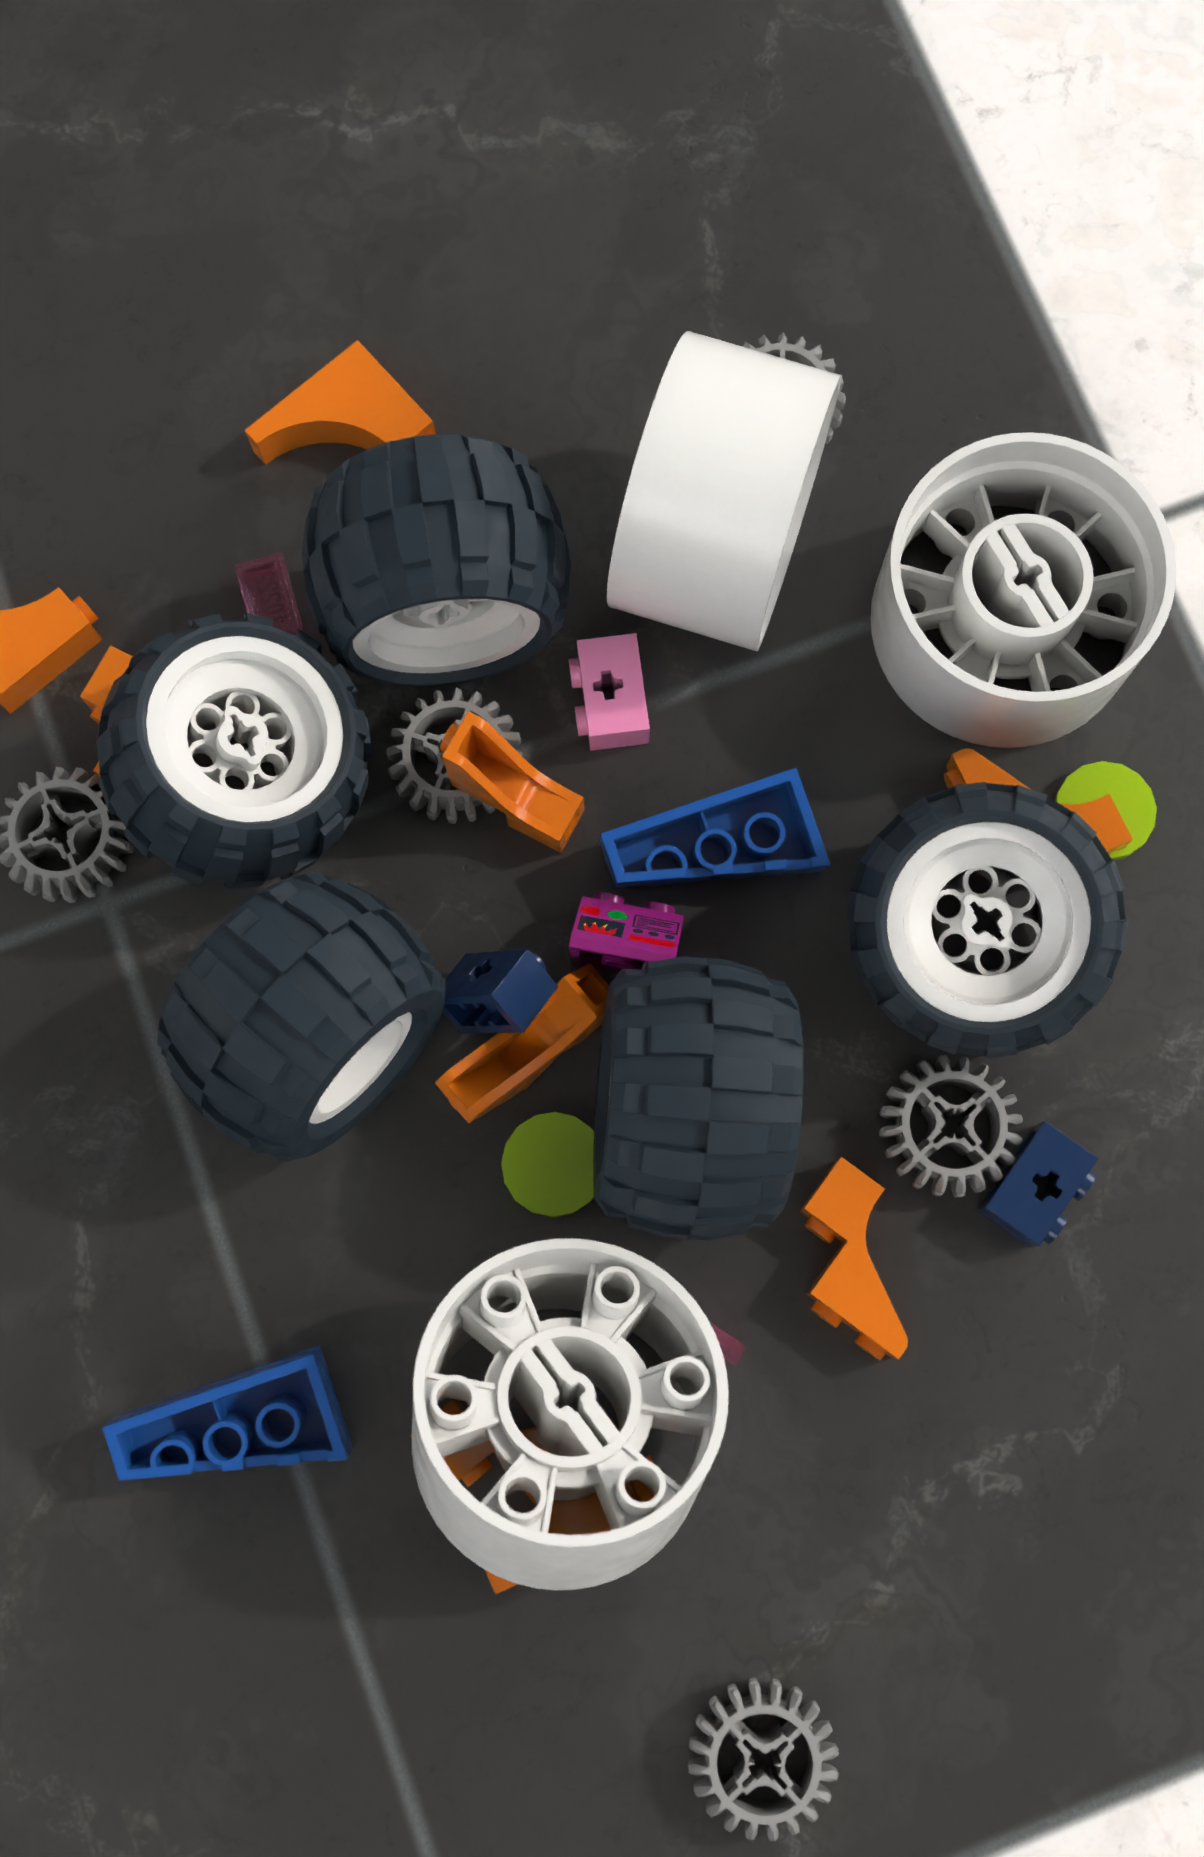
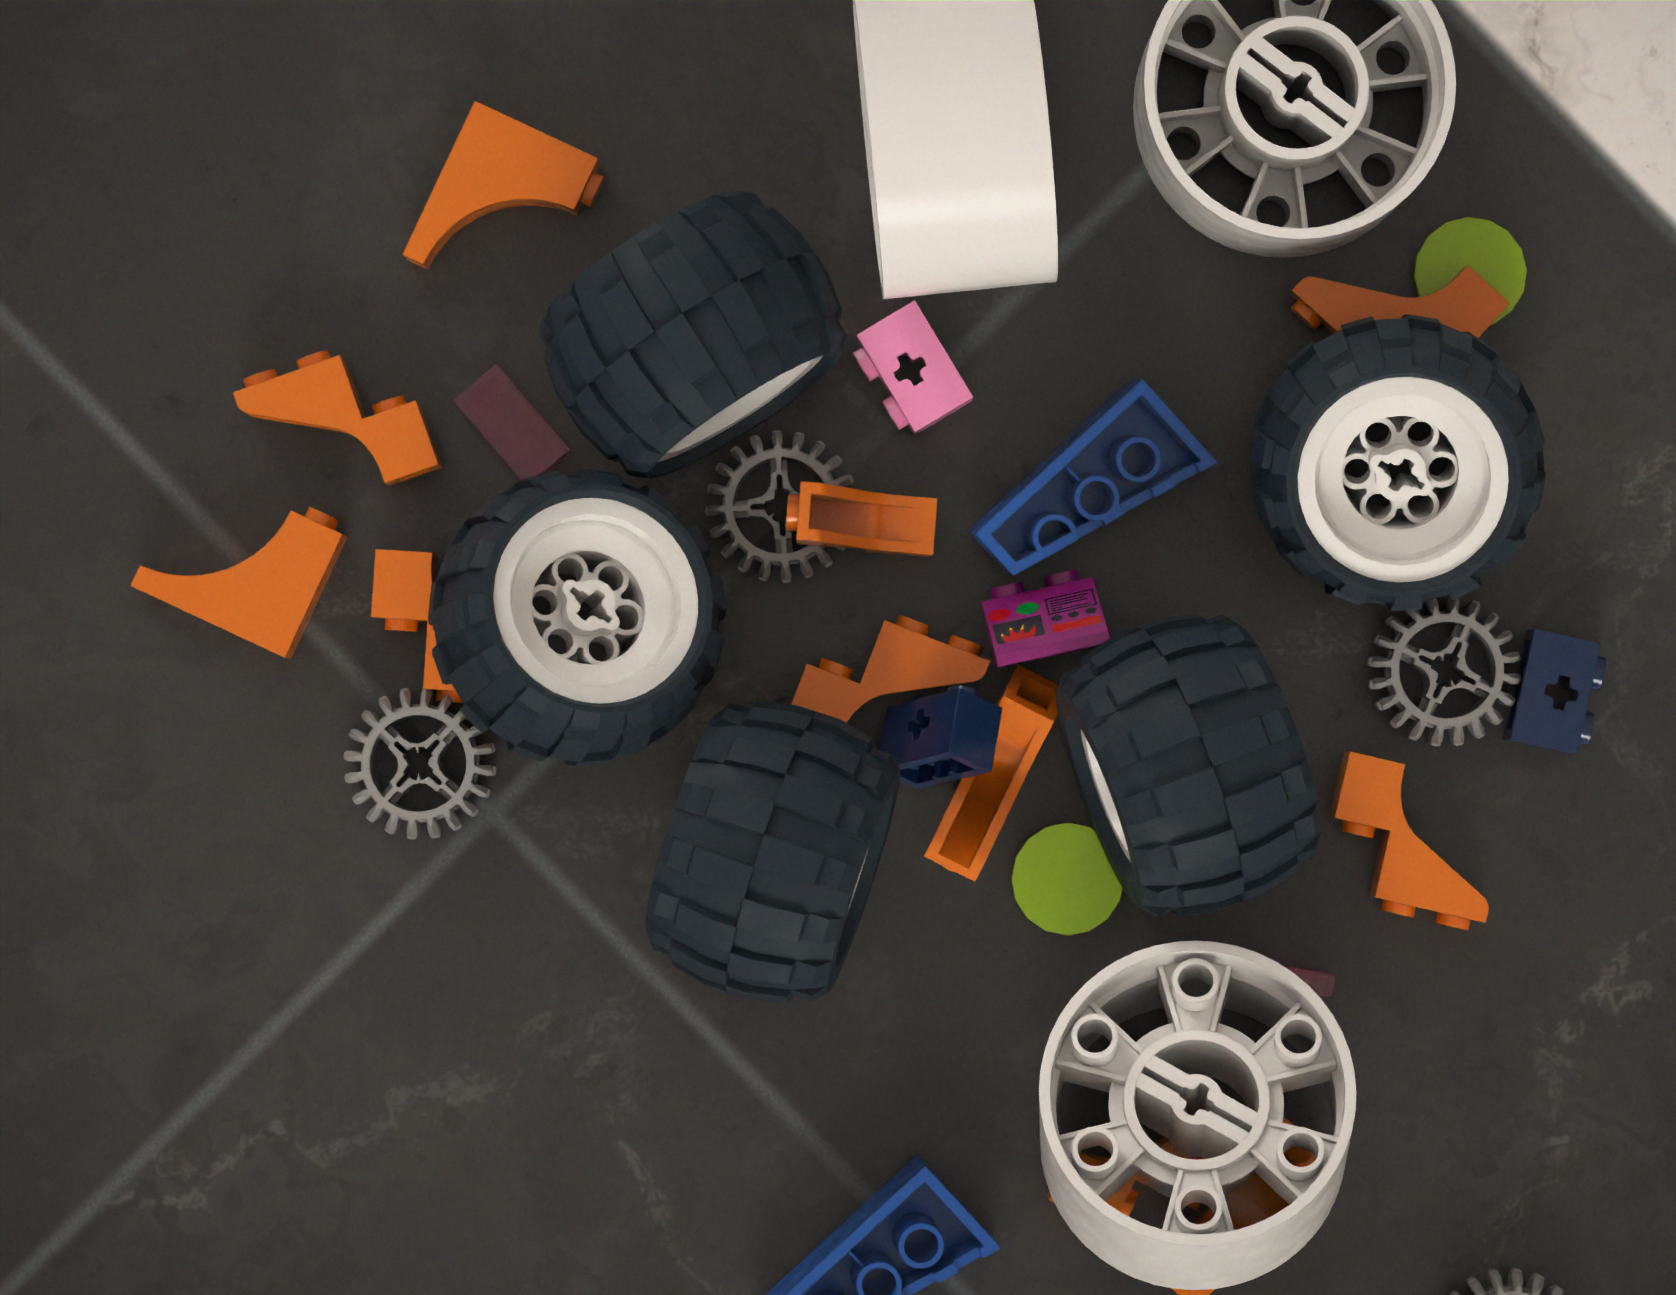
camera: 25 degrees left, 10 degrees up
none -> orange arch [233,350,443,486]
none -> orange arch [792,615,990,723]

